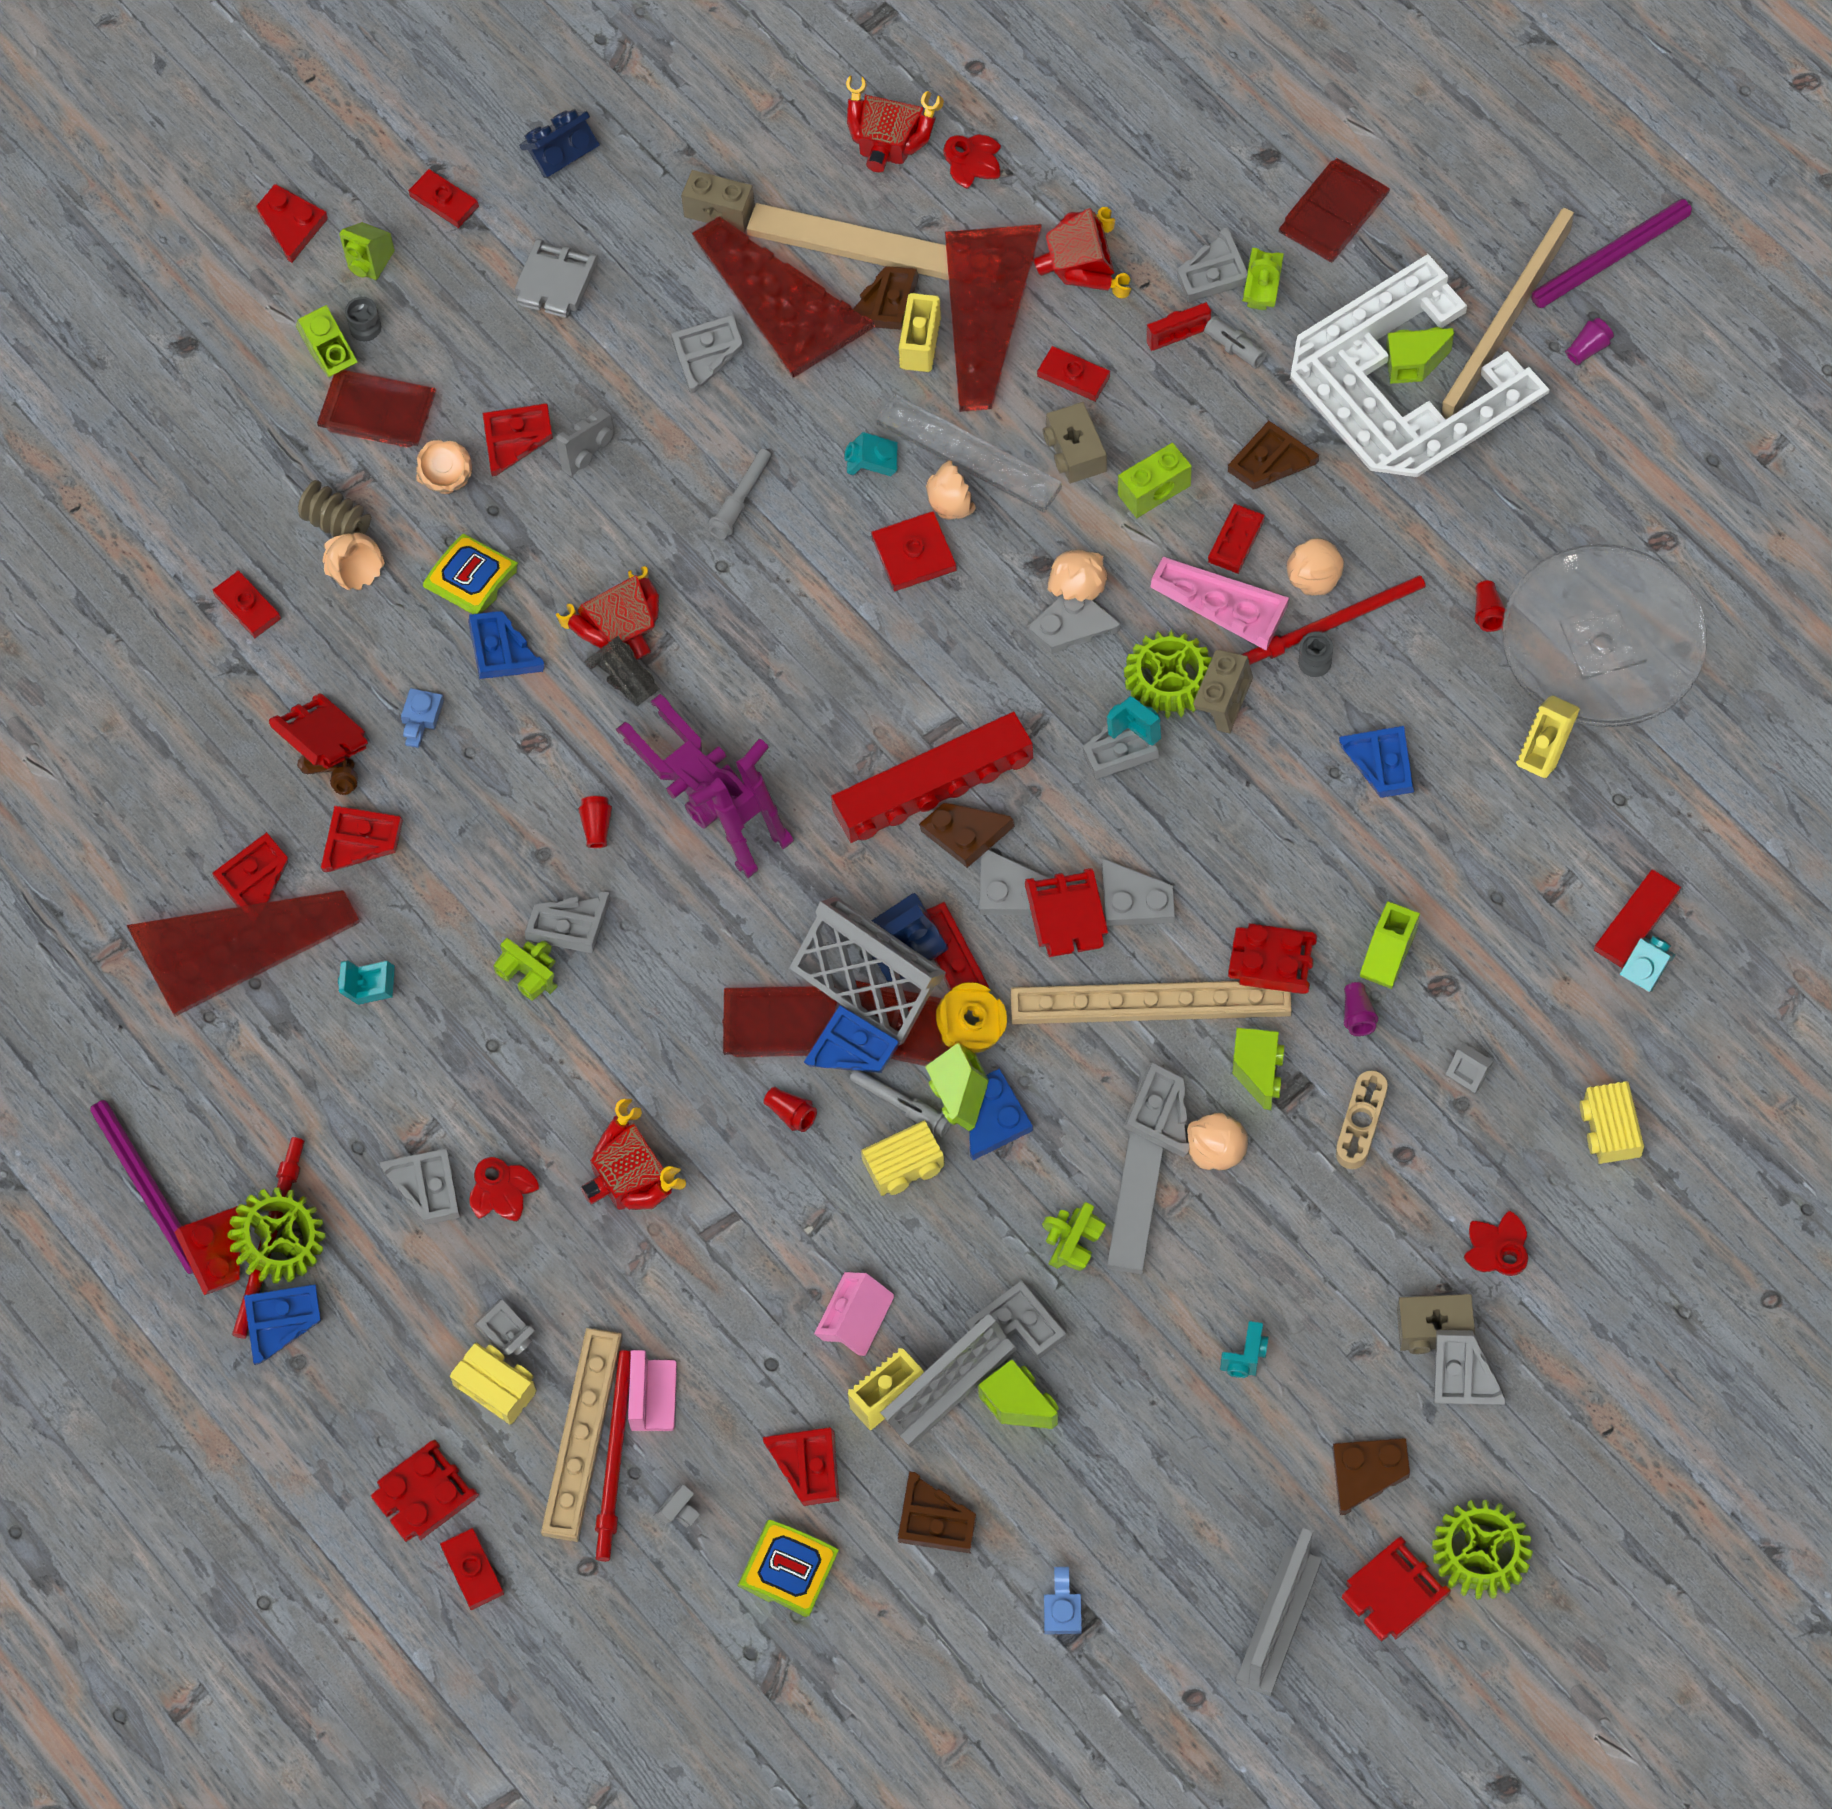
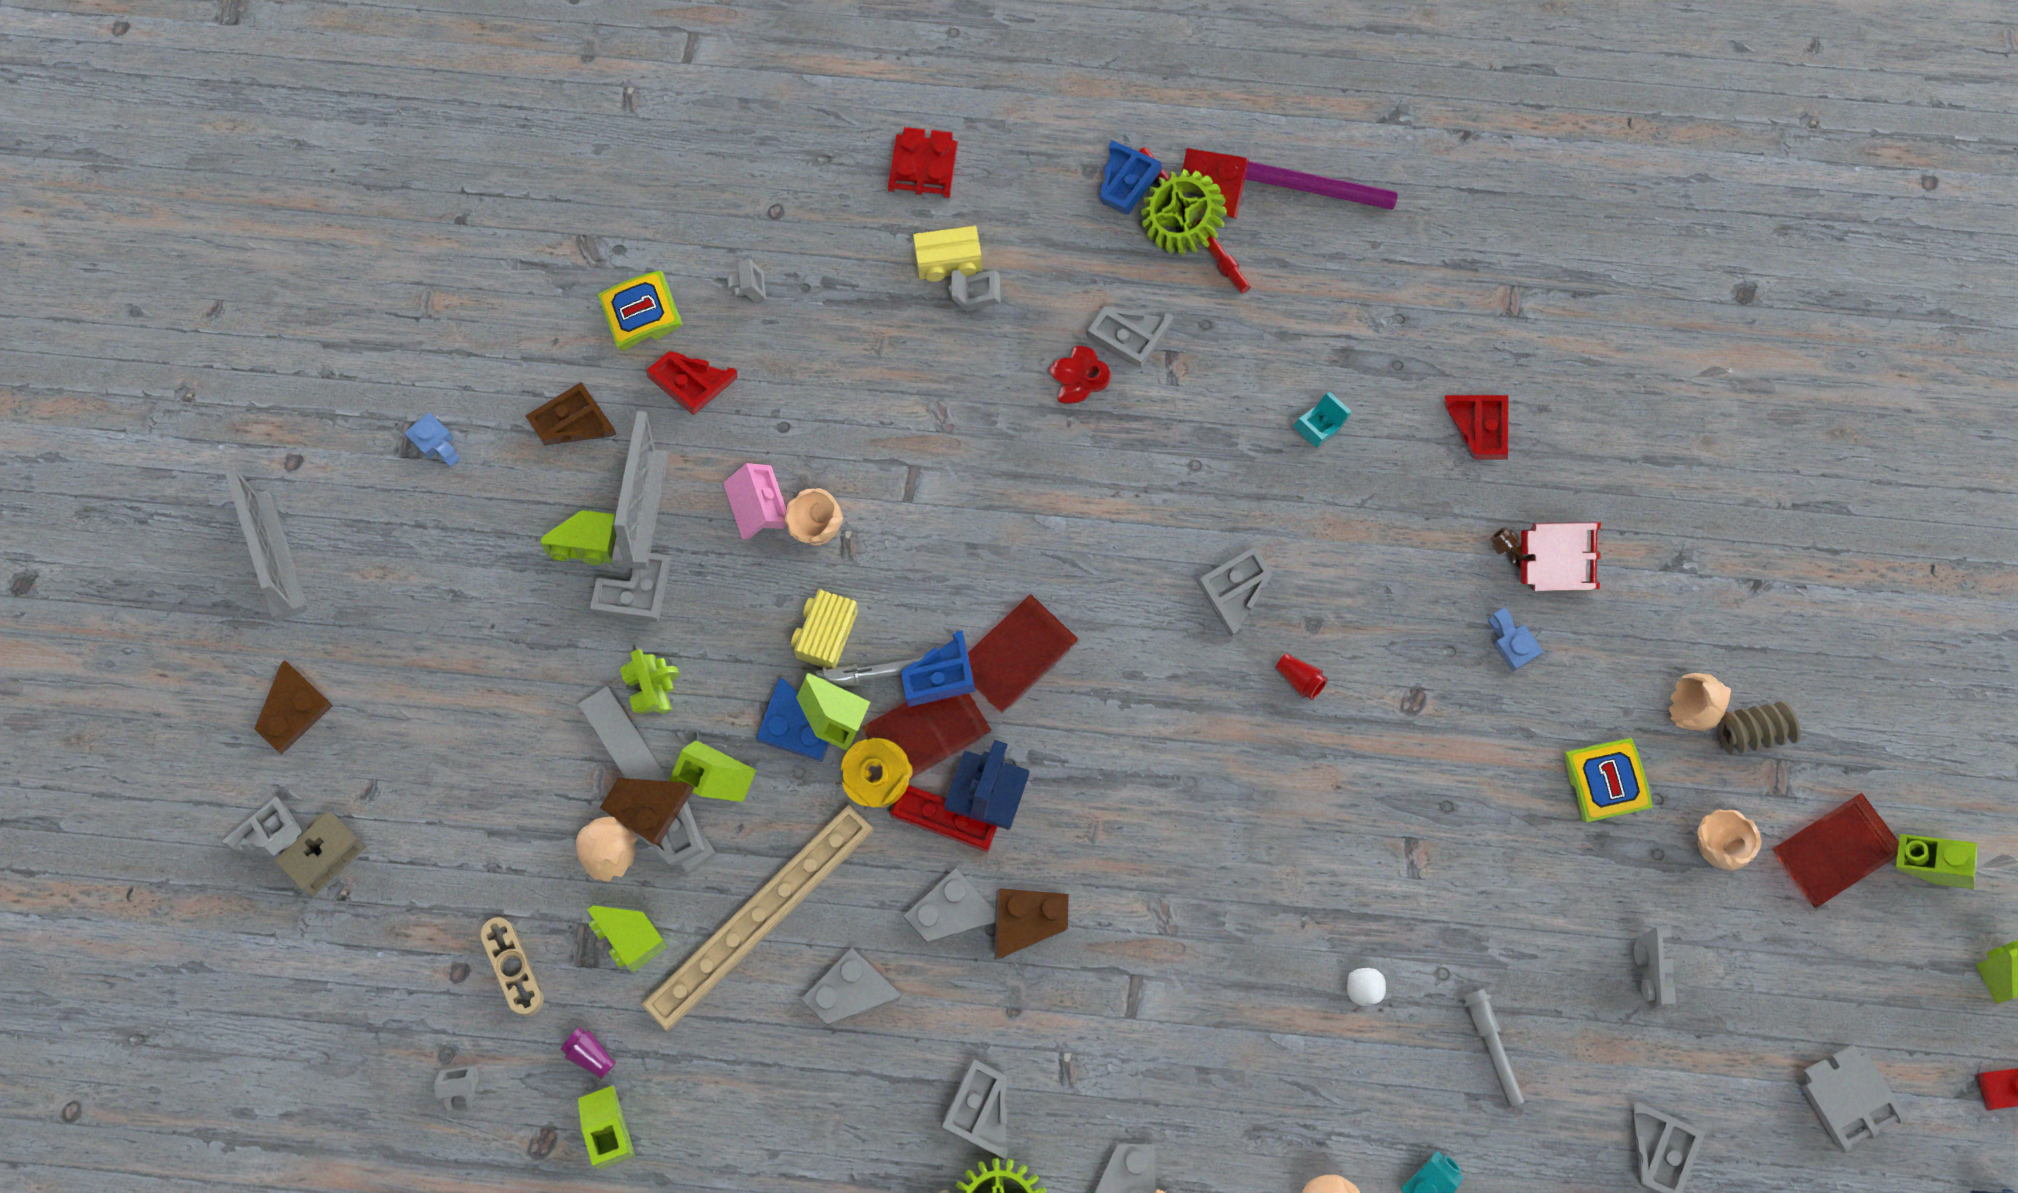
camera: 130 degrees right, 5 degrees up
clear red wing [126,890,360,1017] -> none
red plate [213,570,281,639] -> none
red wing [321,806,403,872] -> none
dark grey wheel [345,297,382,342] -> none
red plate [440,1528,504,1610] -> none
blue wing [468,611,544,679] -> none
red wing [482,403,553,476] -> none
lime hips [493,938,557,1001] -> none
tan tile [541,1328,622,1542] -> none
red torso [556,566,659,662] -> none
red torso [580,1099,686,1210] -> none
clear smoke wing [584,636,659,706] -> none
red bar [595,1350,631,1562] -> none
magenta piece [616,694,794,878] -> none
bright pink panel [628,1350,677,1431] -> none
red cone [764,1087,817,1132] -> none
light grey fence [789,896,946,1045] -> none
red brick [831,711,1033,843] -> none
light yellow brick [848,1348,924,1430] -> none
red plate [871,511,957,592] -> none
red plate [1025,868,1108,957] -> none
teal bracket [1107,696,1161,746] -> none
teal bracket [1220,1321,1269,1378] -> none
red plate [1228,923,1317,994] -> none
red plate [1341,1536,1451,1642] -> none
lime gear [1432,1499,1533,1600] -> none
red plate [1463,1211,1528,1276] -> none
light yellow brick [1580,1081,1644,1164] -> none
none -> reddish brown wing [600,778,695,846]
none -> lime slope [669,740,757,802]
none -> light nougat hair [785,488,843,545]
none -> white piece [1347,968,1386,1007]

